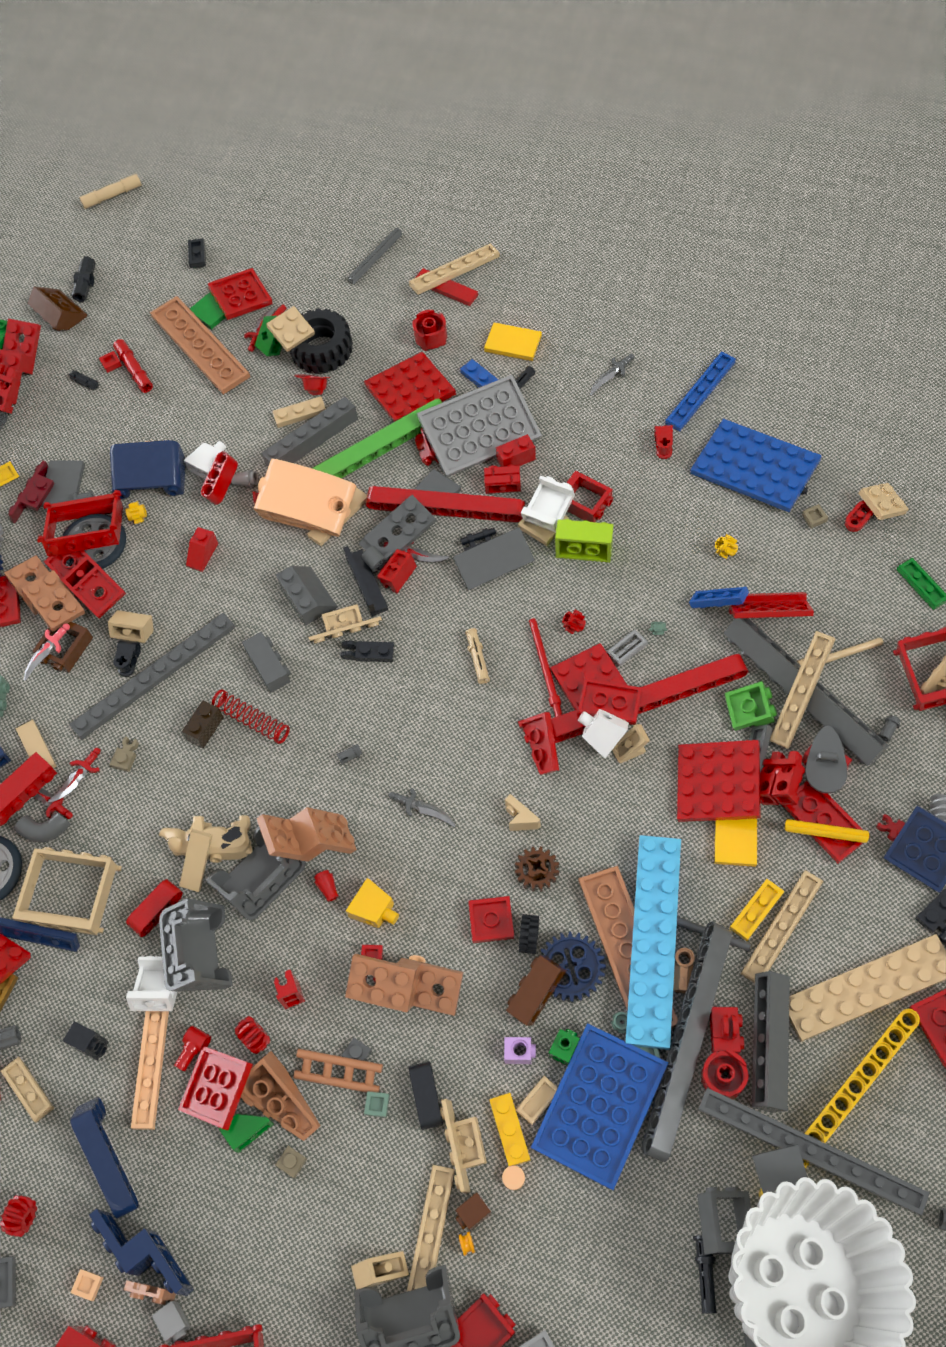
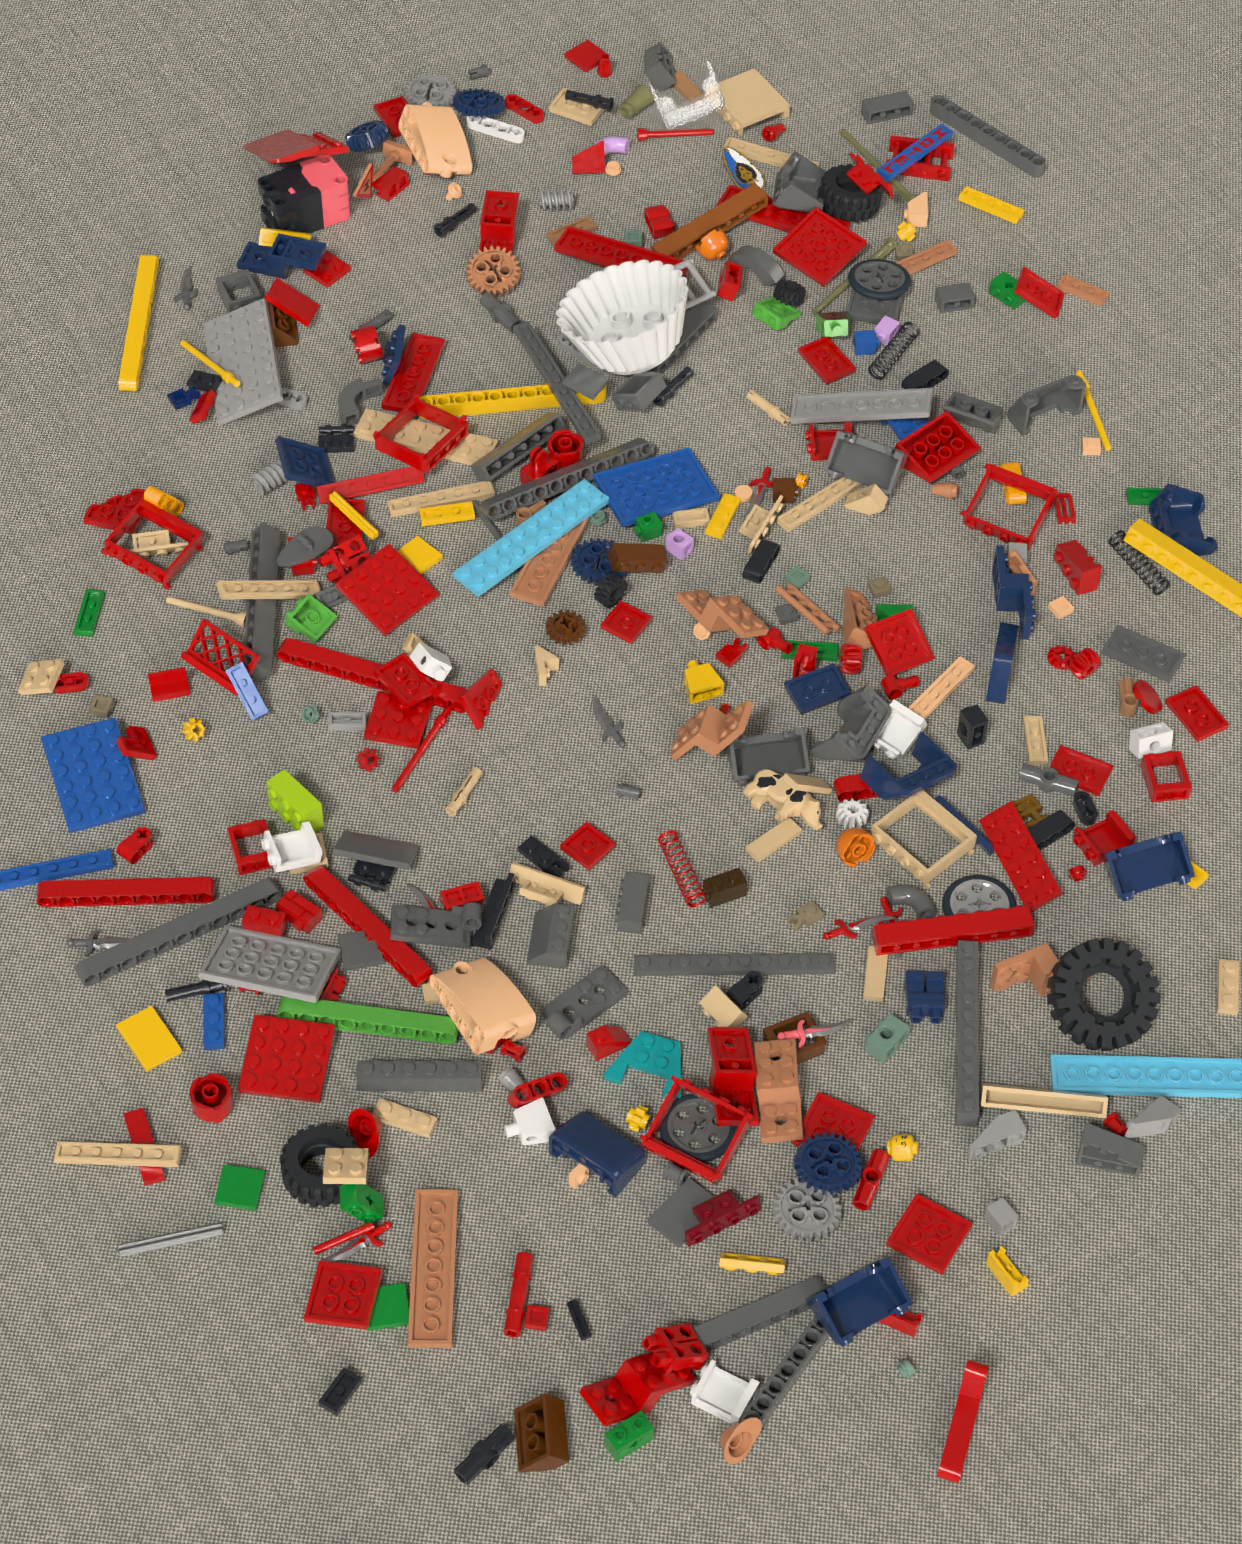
camera: 150 degrees left, 10 degrees down
none -> red beam [36,877,215,907]
none -> dark grey beam [75,878,282,987]
none -> red plate [116,725,157,761]
none -> red panel [148,667,190,702]
none -> green tile [214,1164,266,1211]
none -> red plate [316,466,424,504]
none -> red window [373,393,468,474]
none -> dark grey hinge [540,965,628,1040]
none -> red plate [560,821,615,870]
none -> teal wing [604,1031,681,1099]
none -> piece [744,467,773,516]
none -> tan tile [745,817,802,862]
none -> tan pin [746,390,790,426]
none -> red pin [757,626,793,654]
none -> green tile [782,640,838,662]
none -> dark blue plate [784,663,851,715]
none -> white gear [836,798,869,829]
none -> orange cylinder [836,827,876,867]
none -> dark blue windscreen [860,732,957,800]
none -> red gear [1047,645,1076,670]

